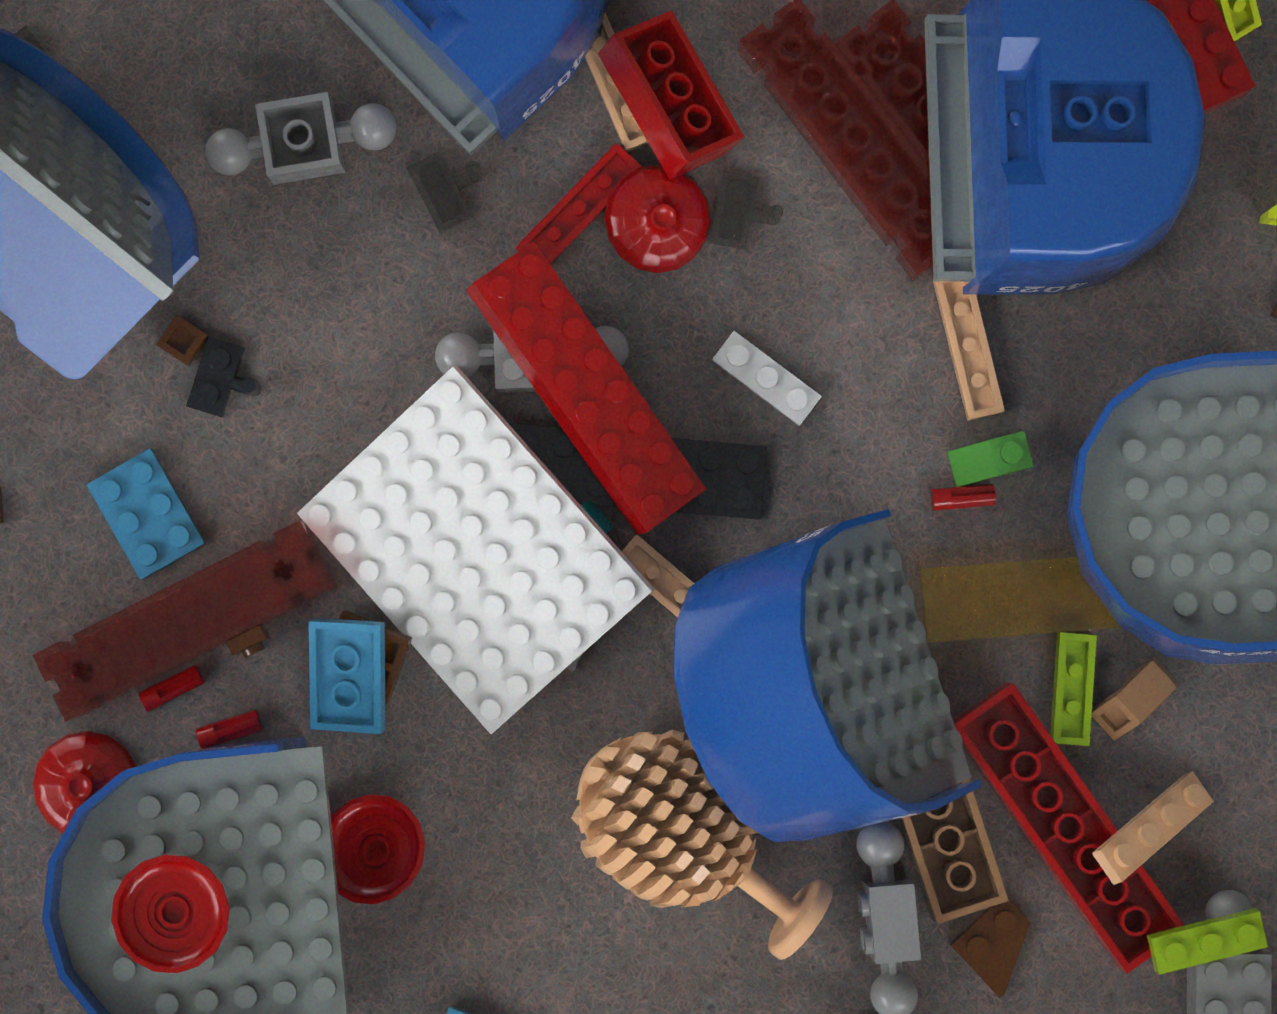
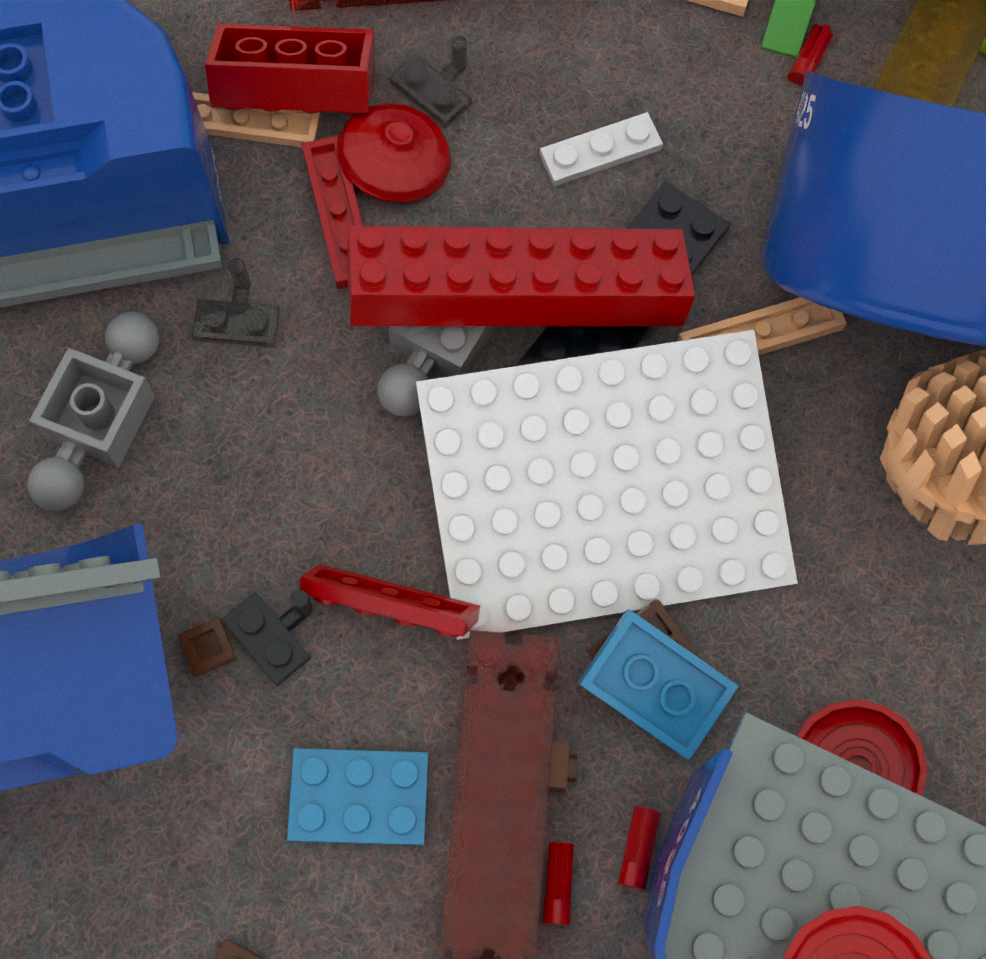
camera: 60 degrees left, 15 degrees down
none -> red plate [299,564,480,637]

